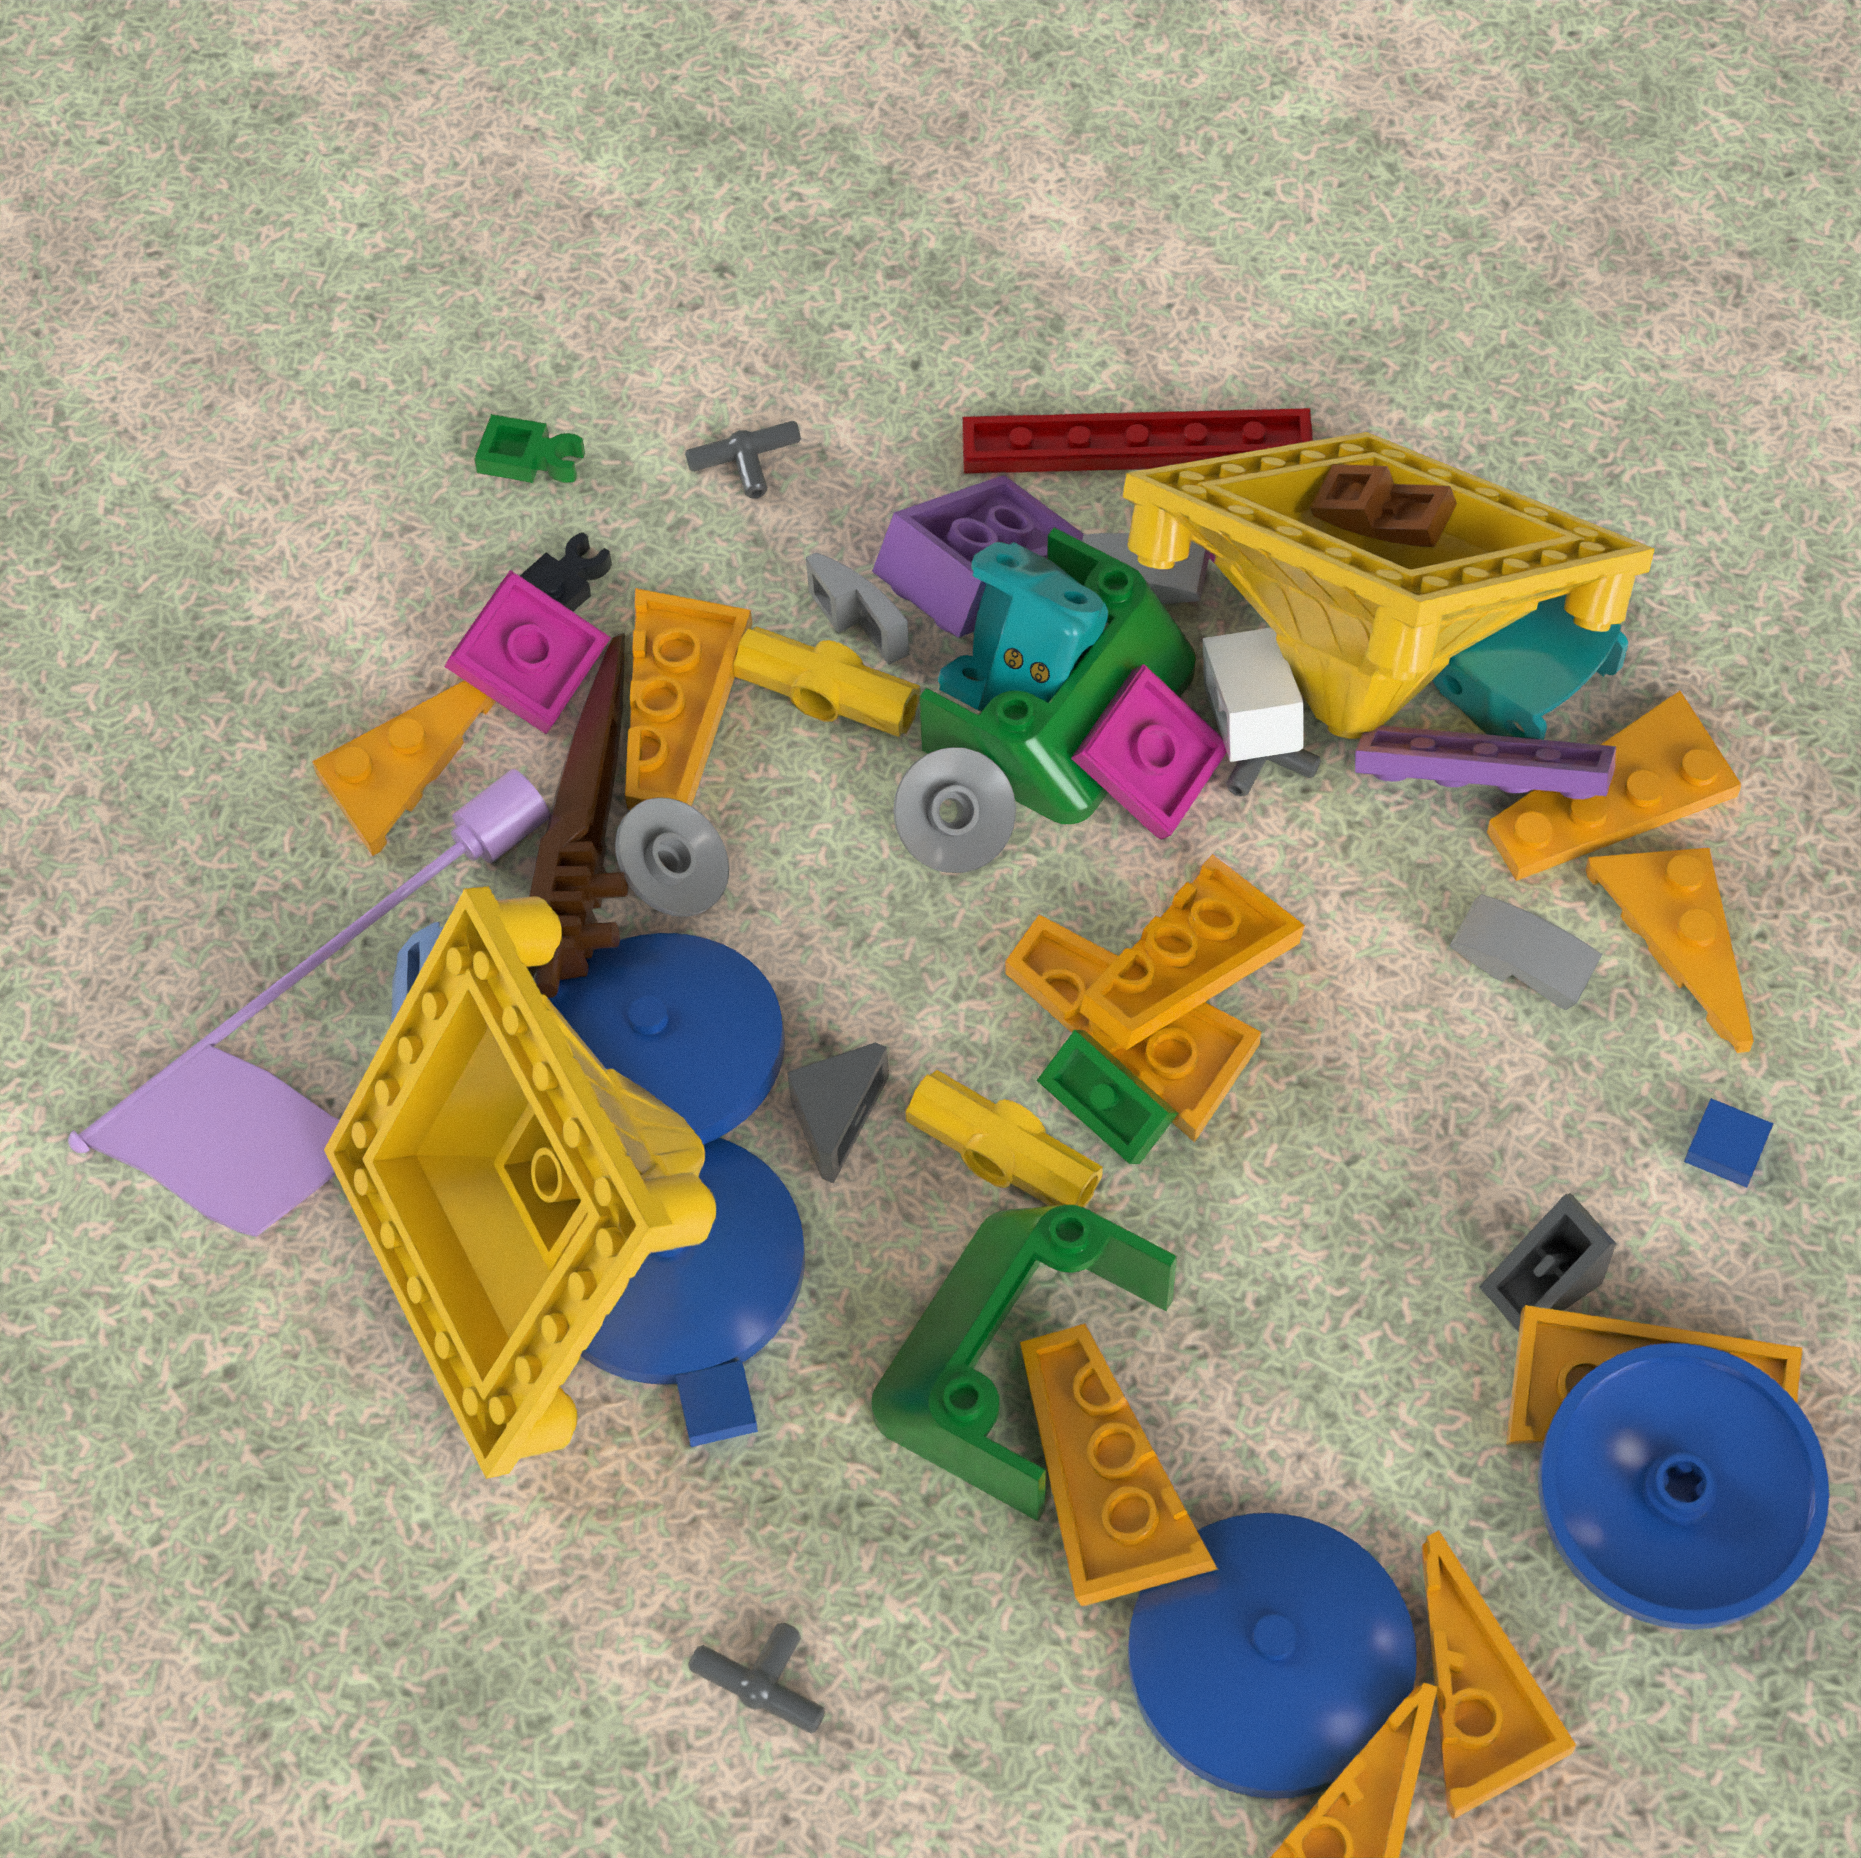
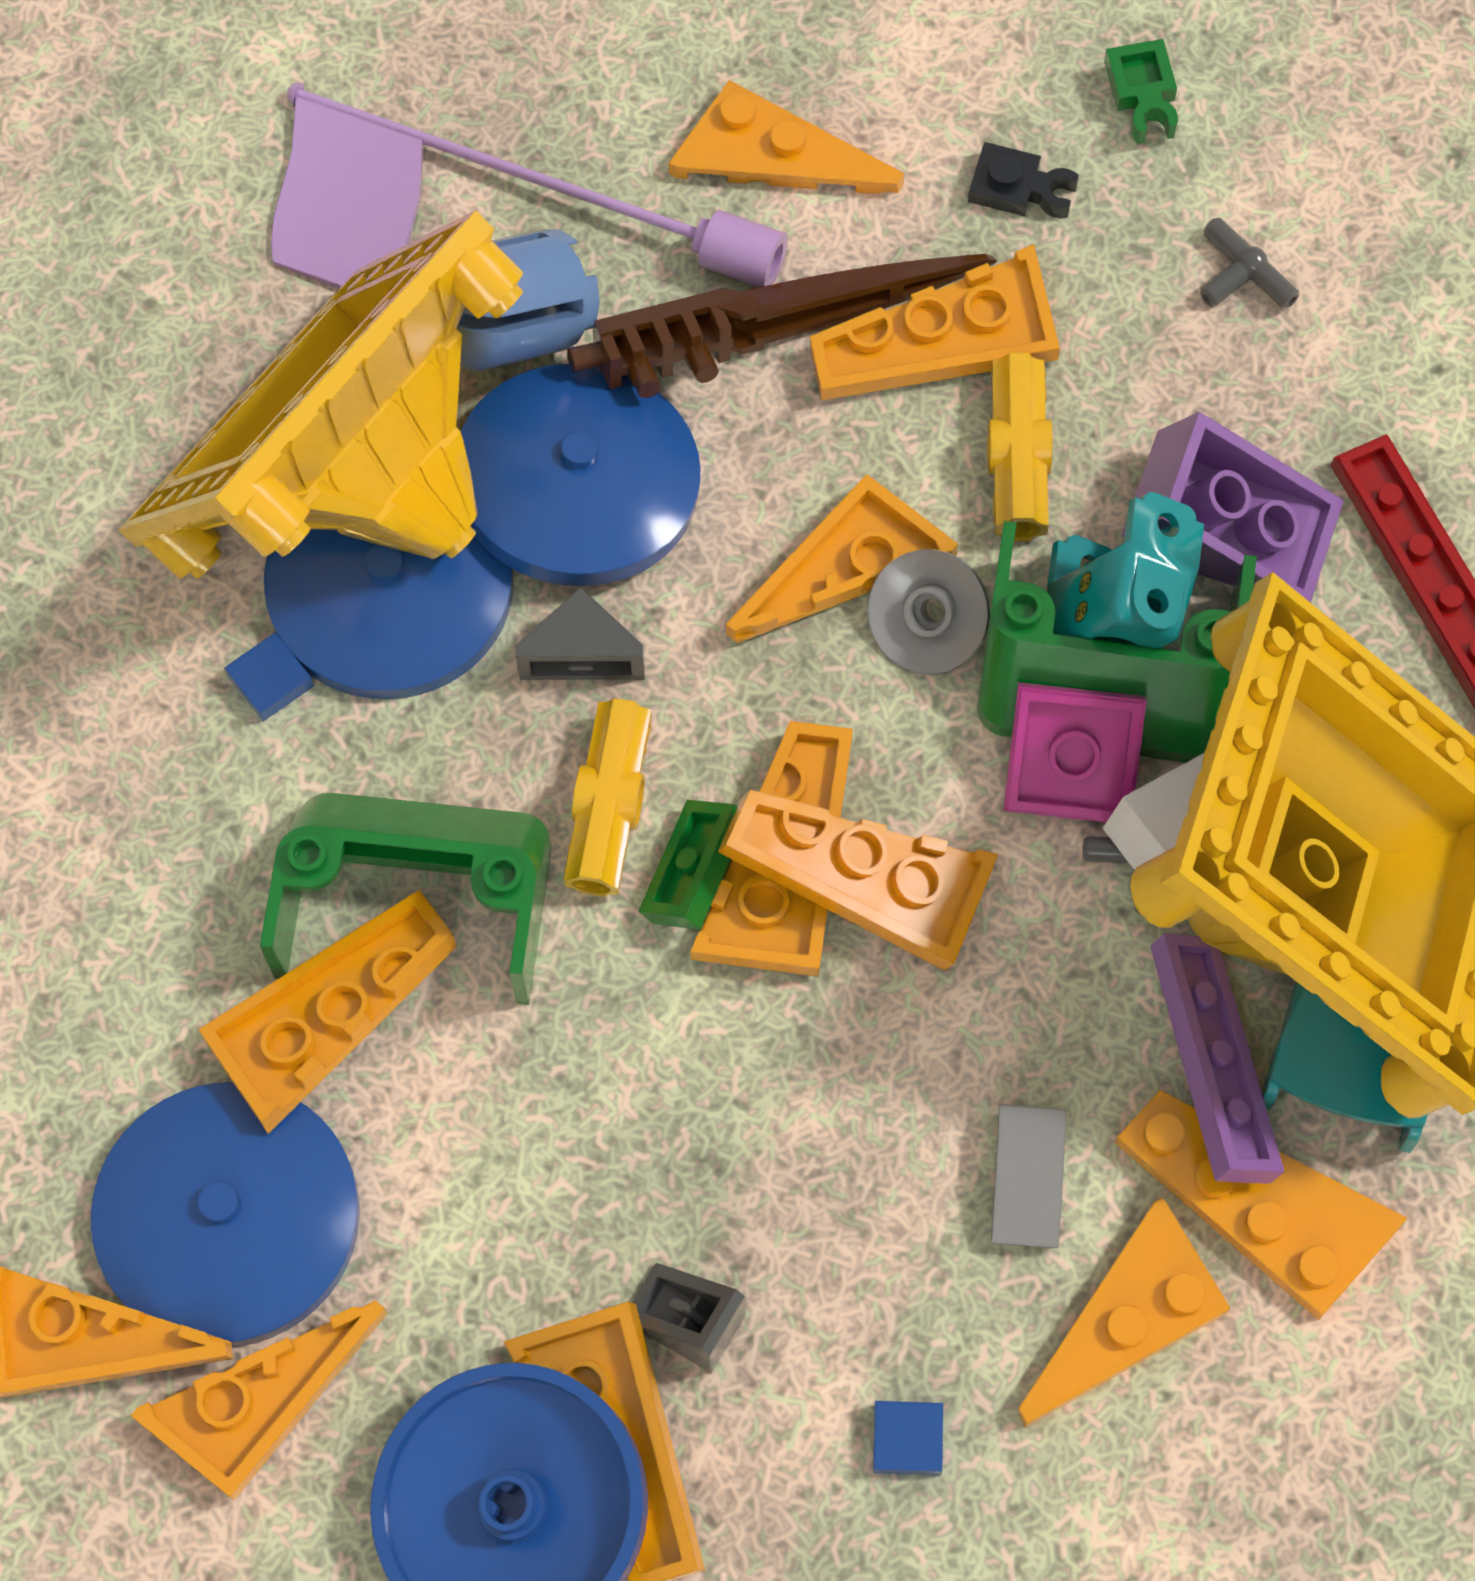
camera: 65 degrees right, 10 degrees up
dark pink plate [444,570,611,734] -> none
light grey dish [615,798,729,917] -> none
dark grey piece [688,1623,825,1733] -> none
light grey slope [806,552,909,665] -> none
dark orange slope [1309,464,1457,548] -> none
none -> light orange wing [725,474,958,643]

